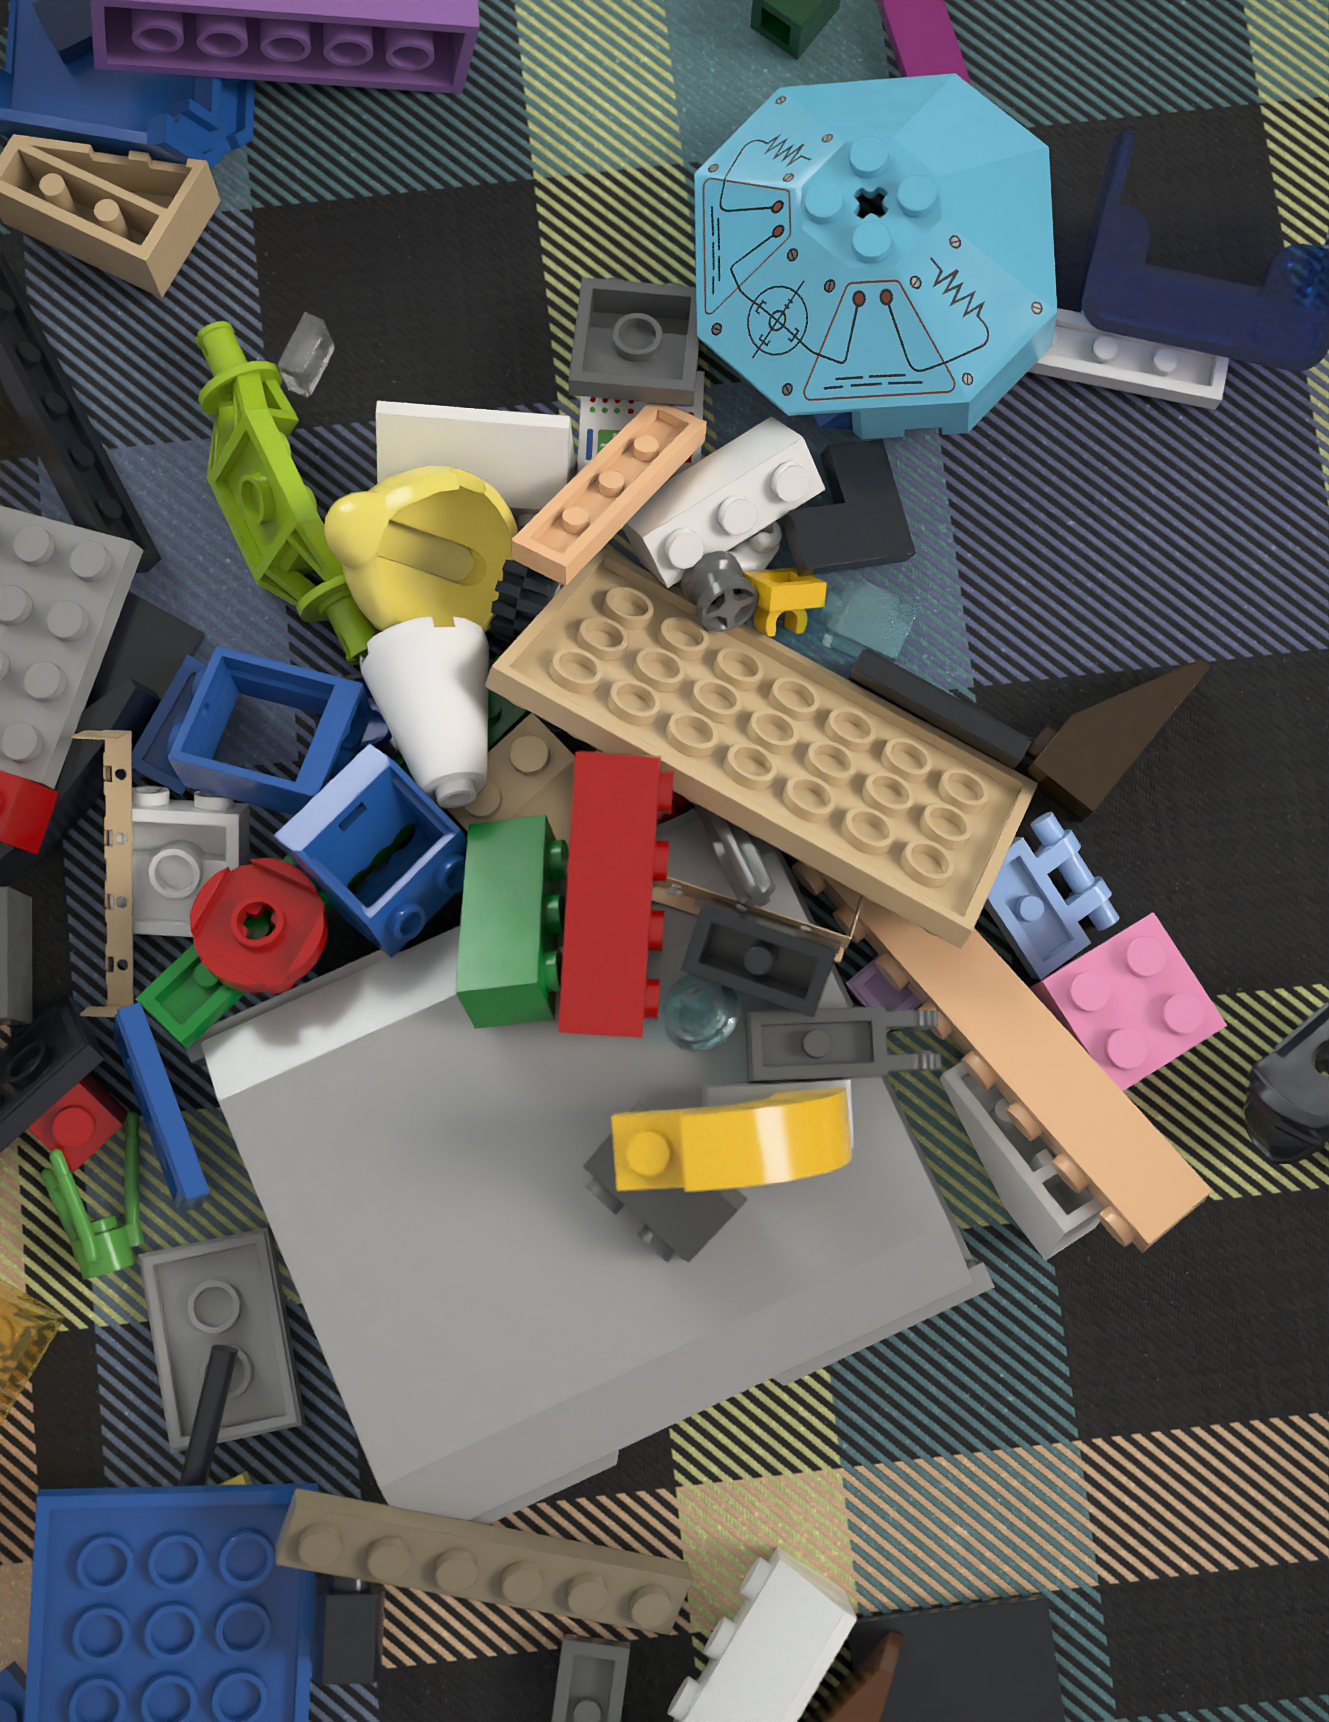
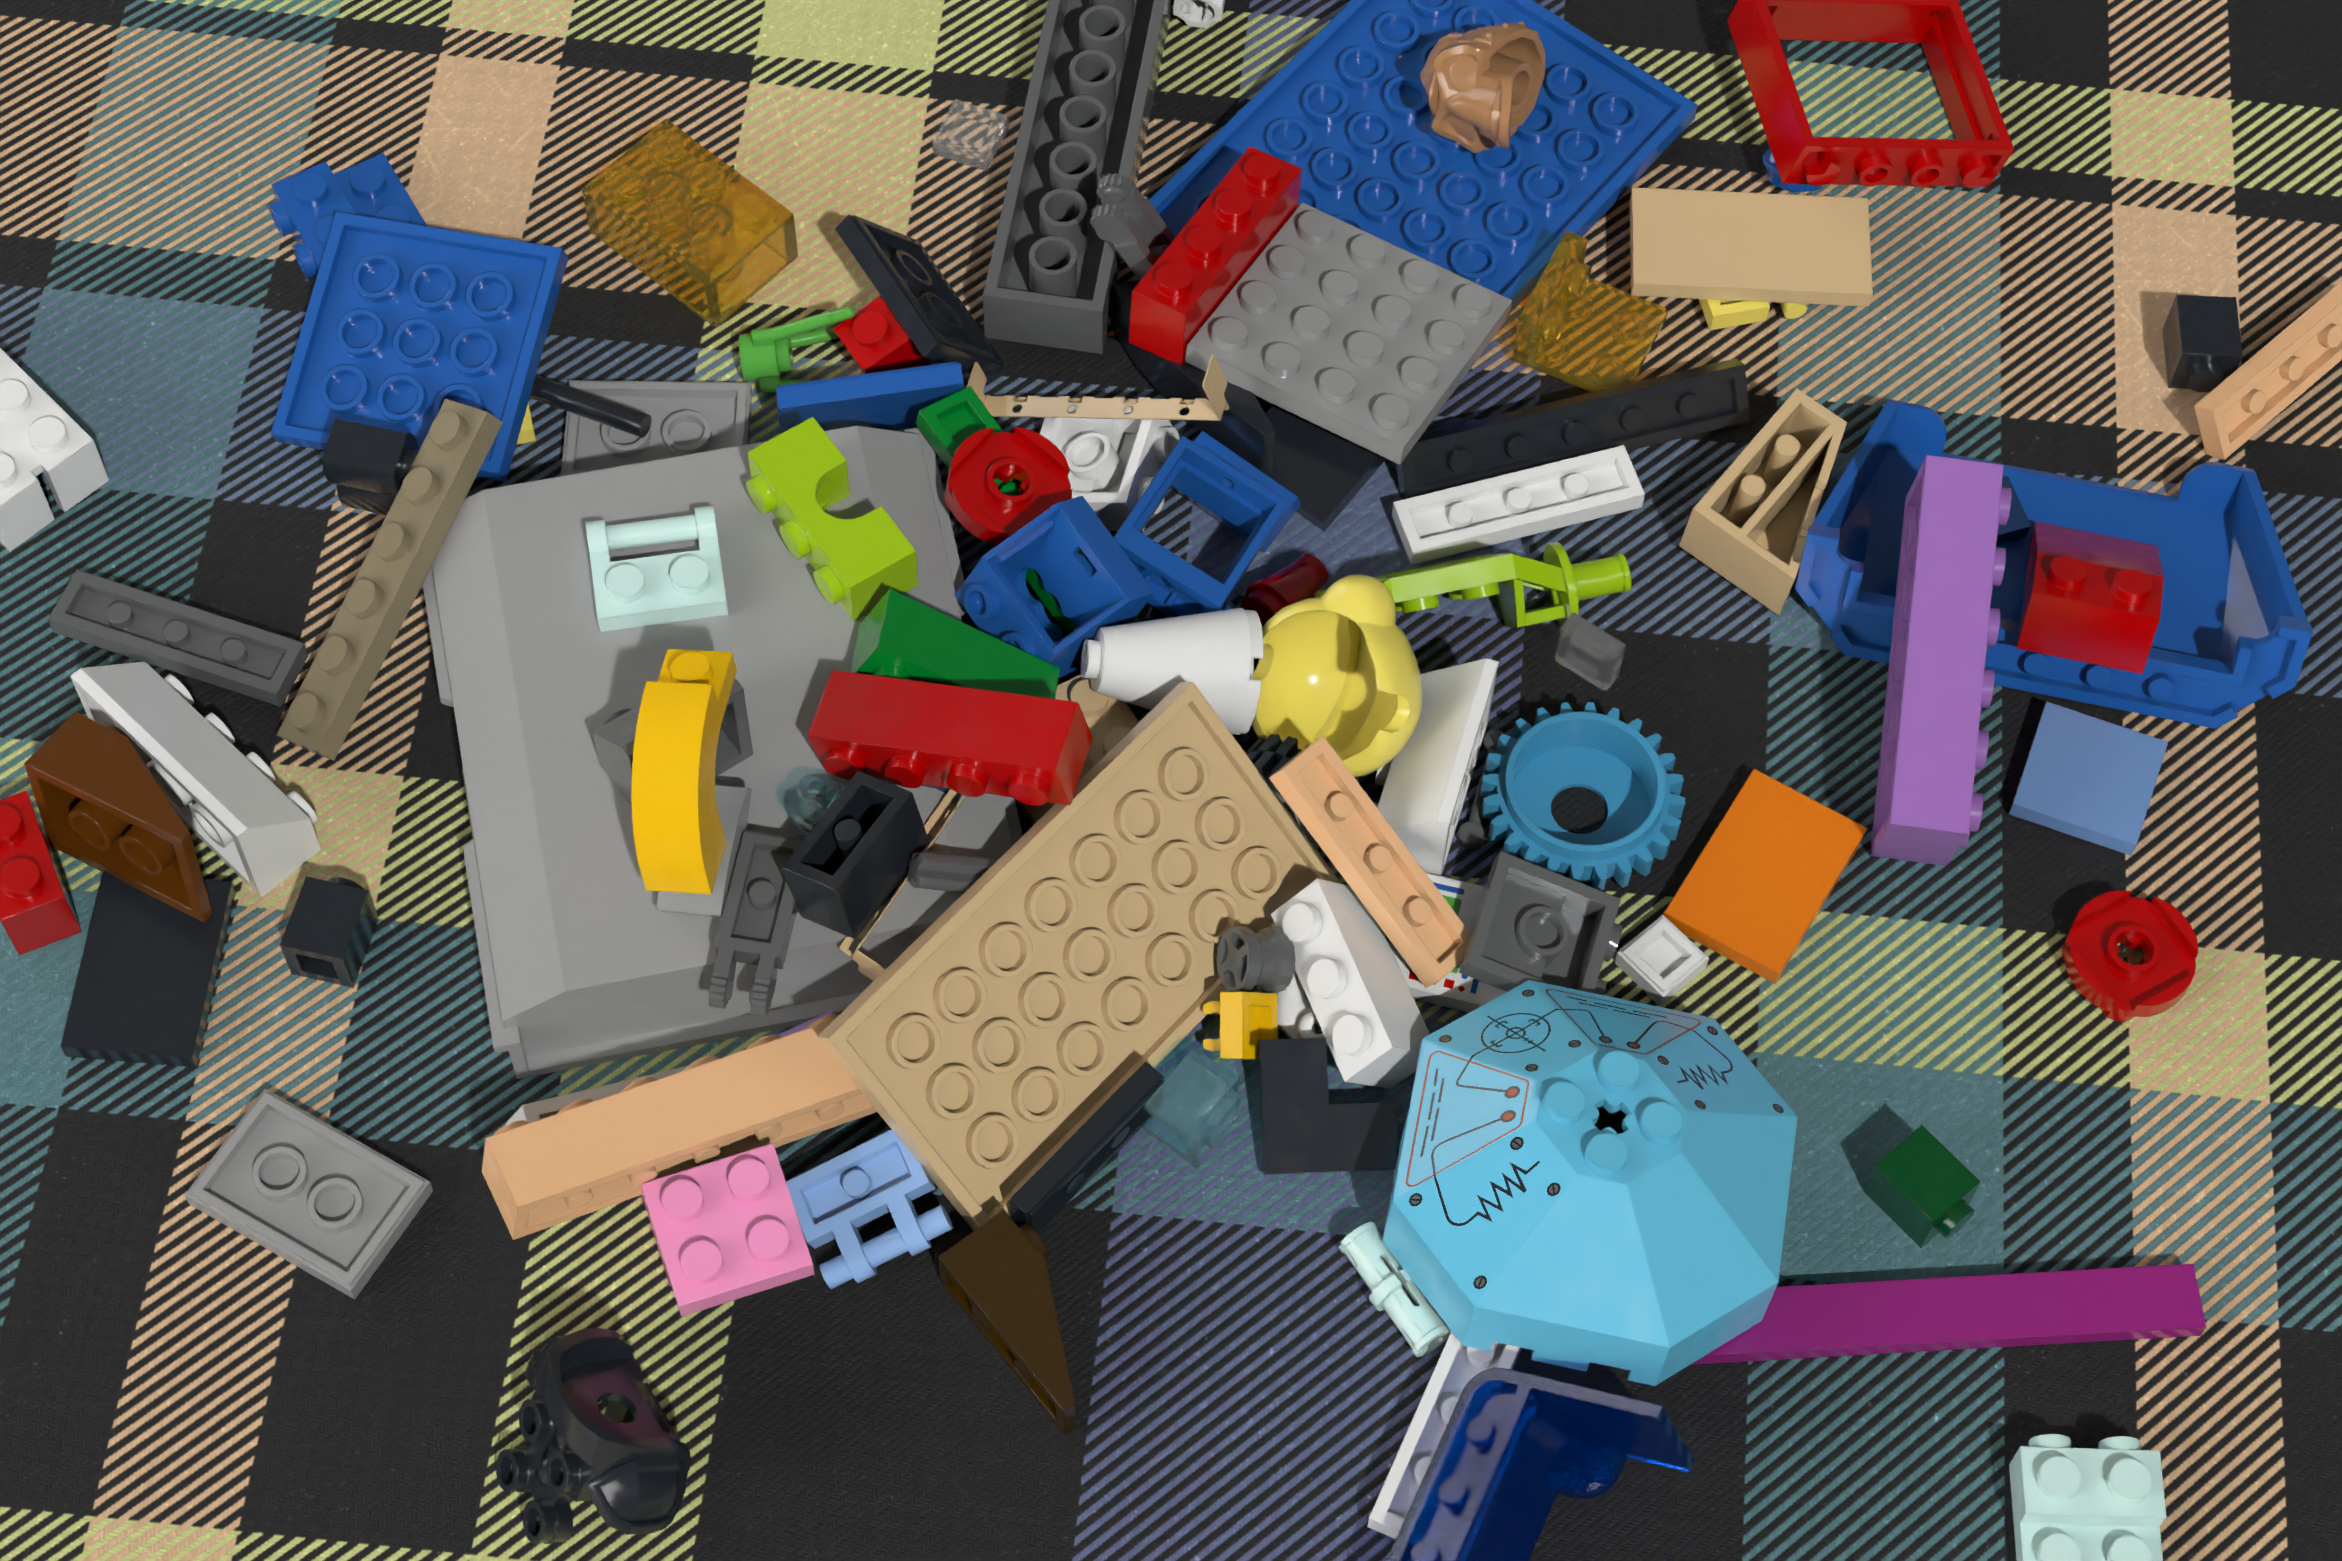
camera: 100 degrees right, 20 degrees down
none -> light grey tile [185,1089,433,1299]
none -> black brick [280,876,379,988]
none -> light aqua plate [585,505,729,632]
none -> lime arch [746,417,919,621]
none -> red cone [1241,554,1328,626]
none -> light aqua pin [1339,1222,1451,1357]
none -> white plate [1392,445,1645,565]
none -> dark azure gear [1480,702,1685,892]
none -> white tile [1615,915,1709,1007]
none -> orange tile [1664,769,1867,984]

